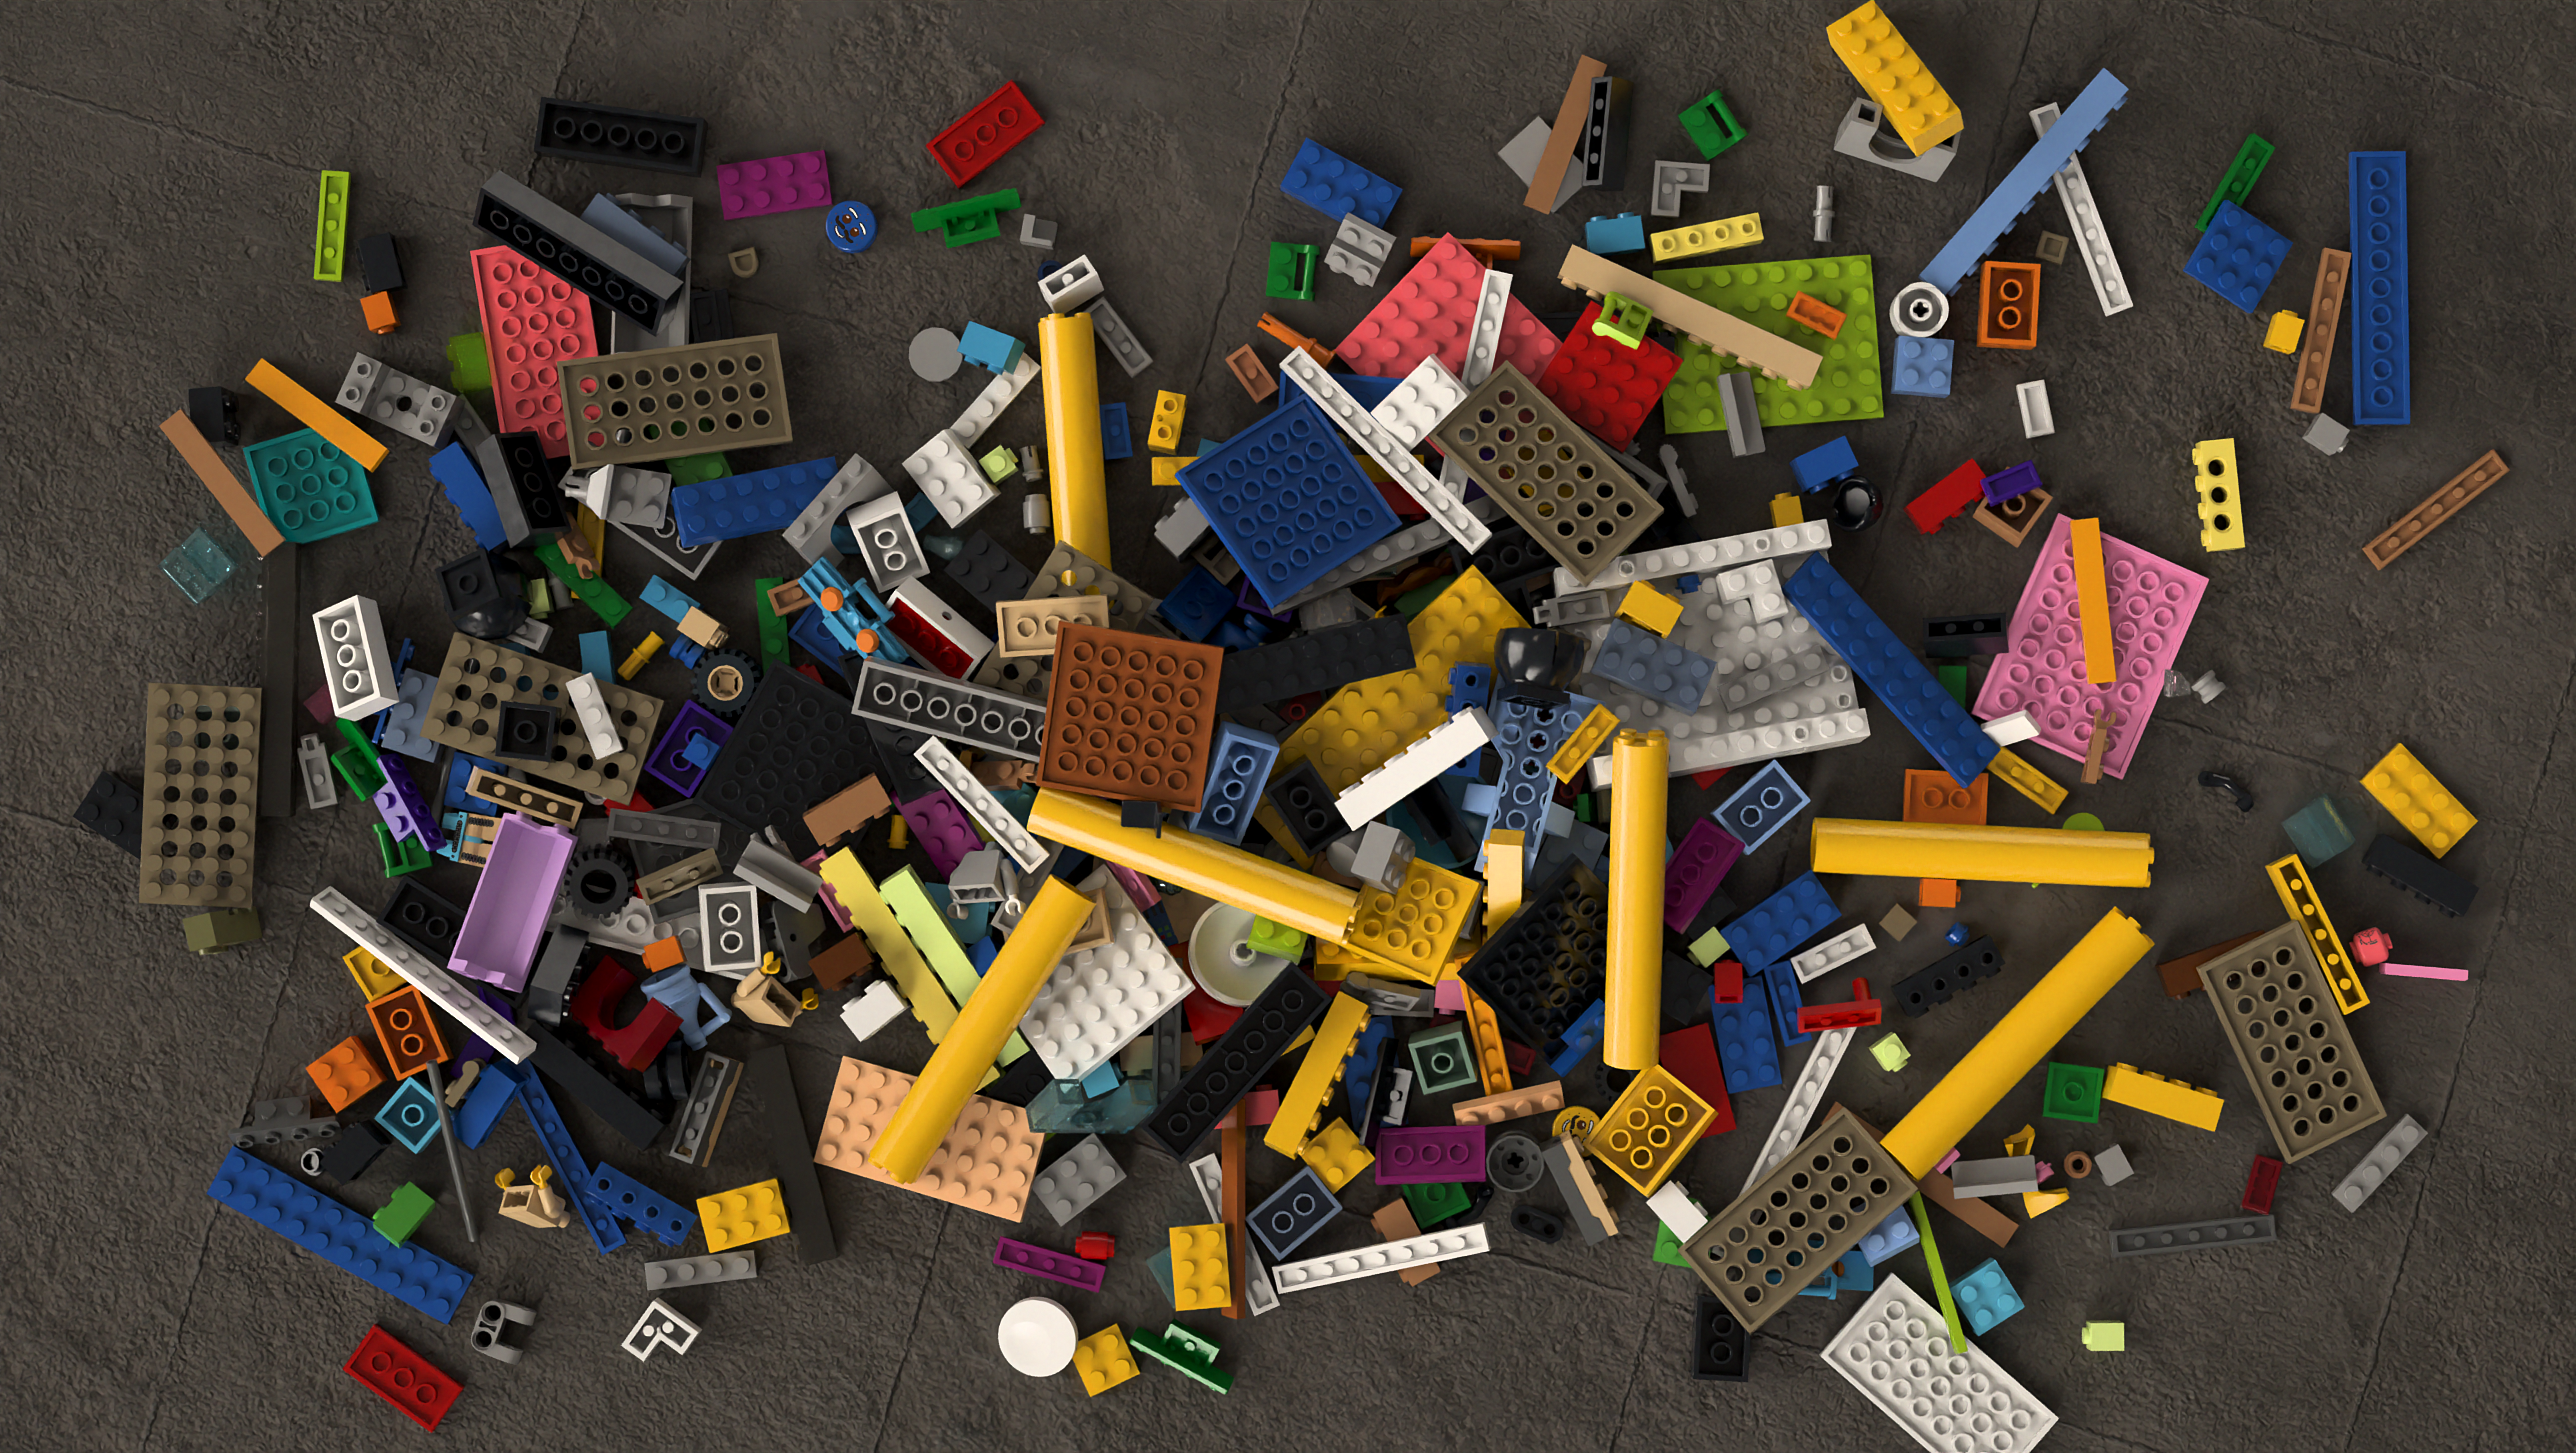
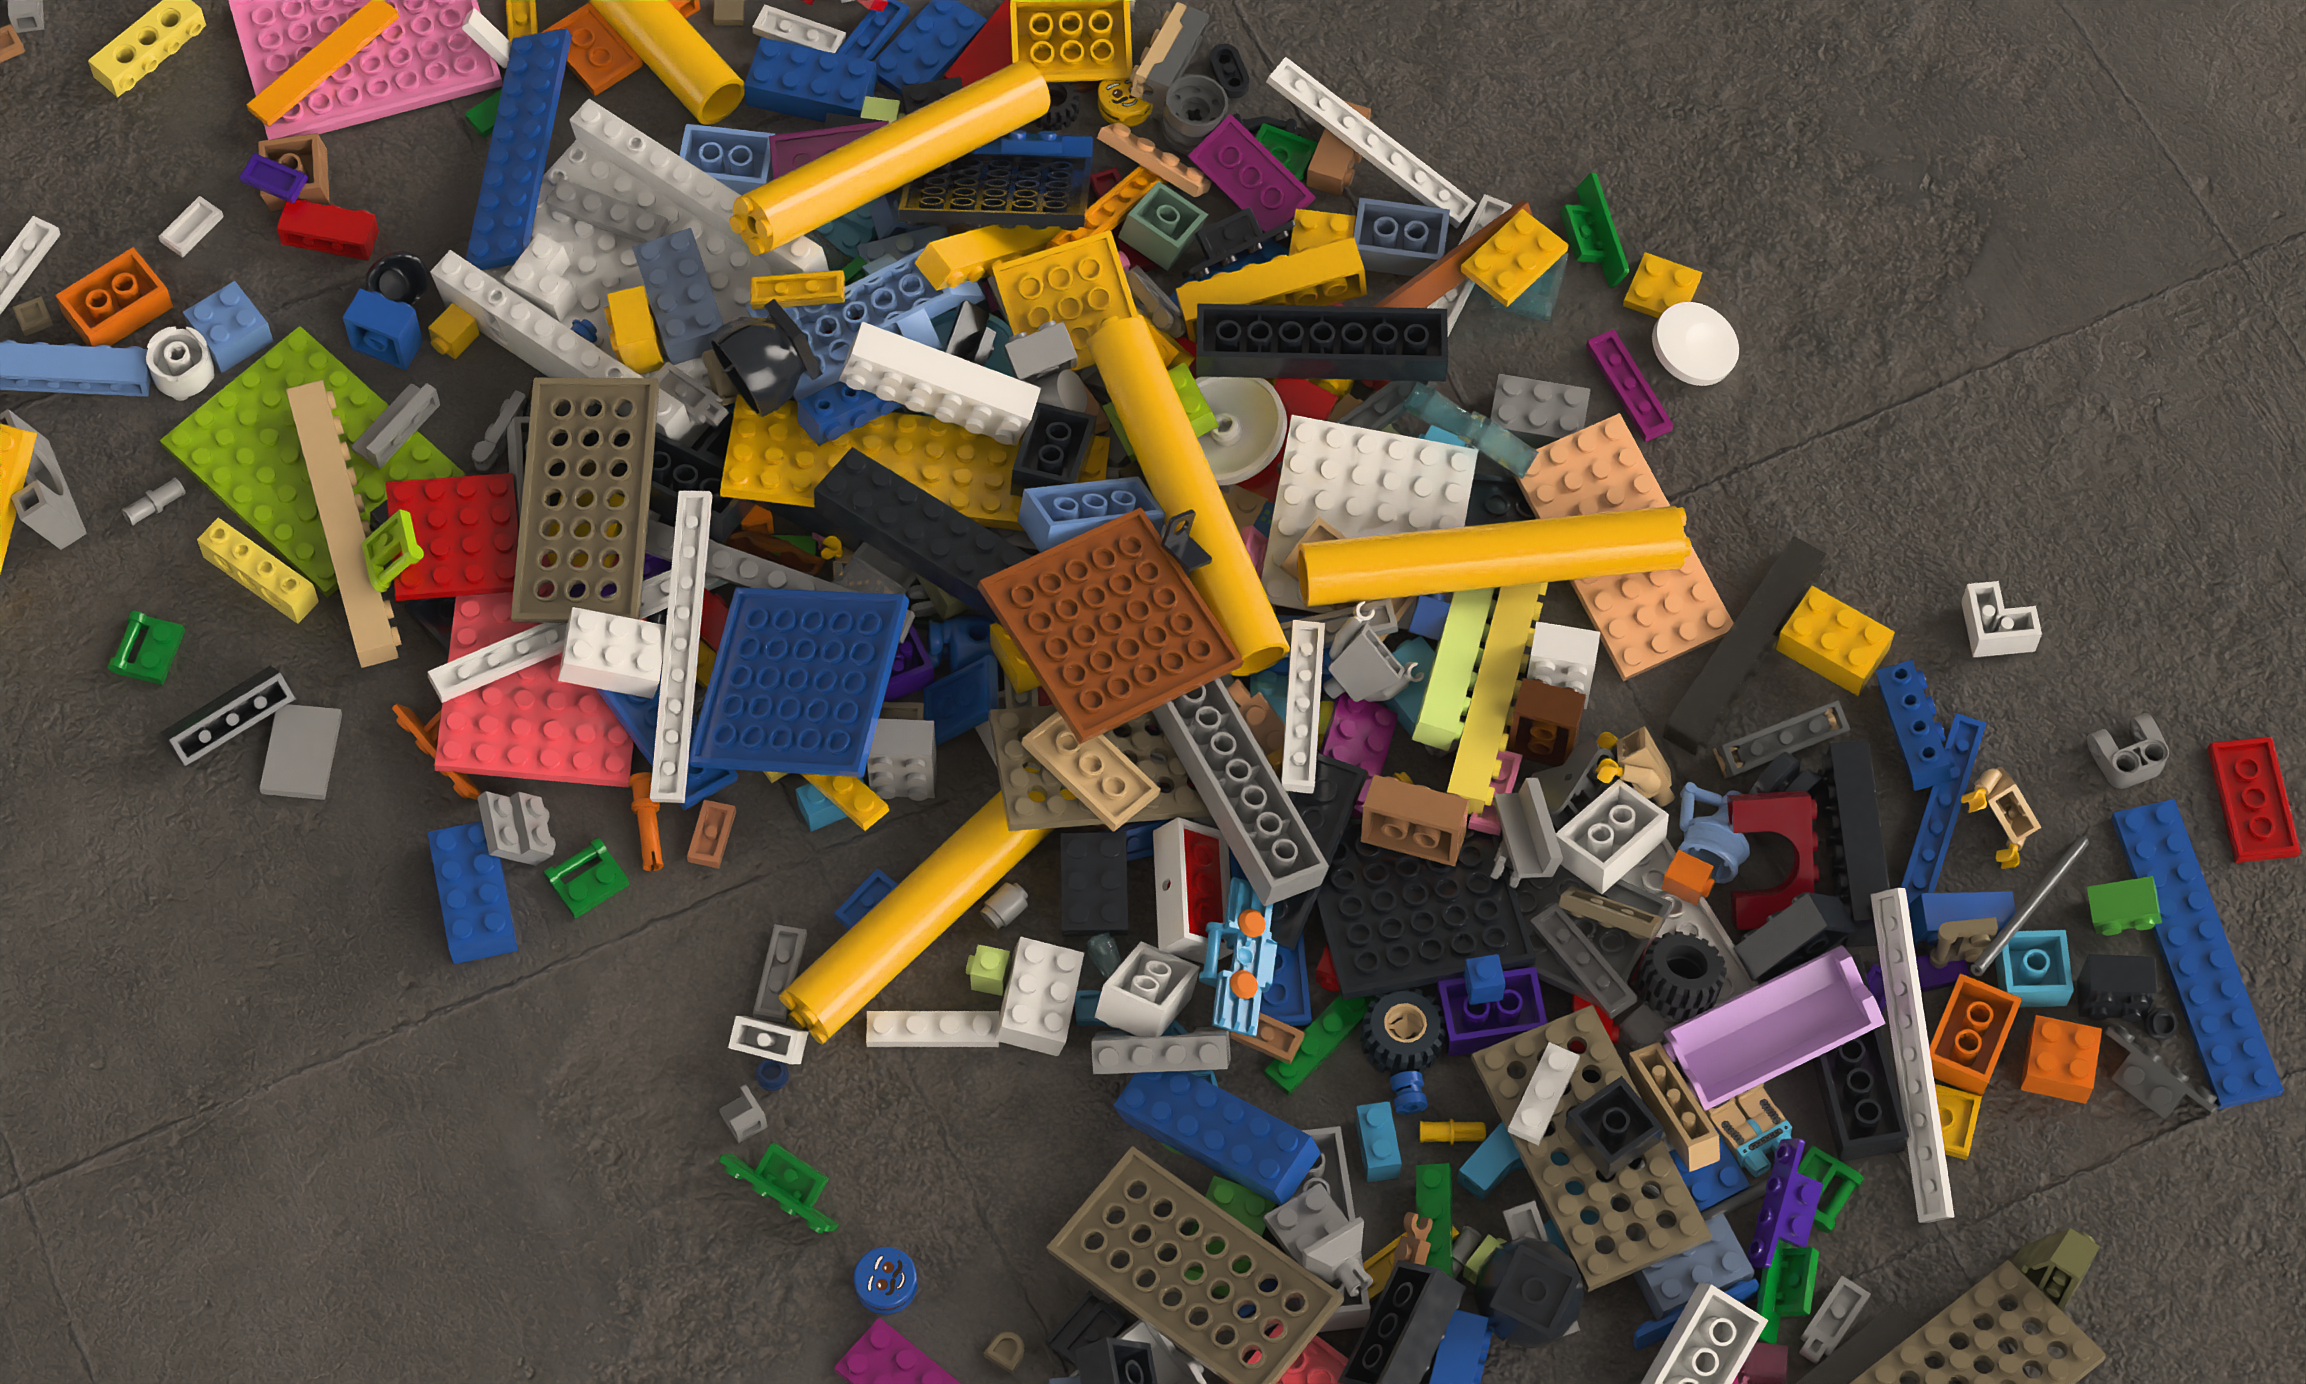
camera: 135 degrees left, 25 degrees down
light grey plate [644,1249,758,1290] -> none
tan brick [677,606,730,651] -> none
light grey tile [909,327,963,382] -> none
red tile [926,80,1046,189] -> none
dark azure brick [957,321,1026,376] -> none
light grey pin [1019,446,1044,482] -> none
red brick [1075,1231,1115,1260] -> none
yellow window [1148,390,1187,455] -> none
medium nougat tile [1523,55,1607,215] -> none
dark azure brick [1585,212,1645,257] -> none
light grey plate [1651,160,1710,218] -> none
red brick [1714,960,1743,1003] -> none
orange plate [1786,290,1847,340] -> none
black brick [1923,612,2009,659] -> none

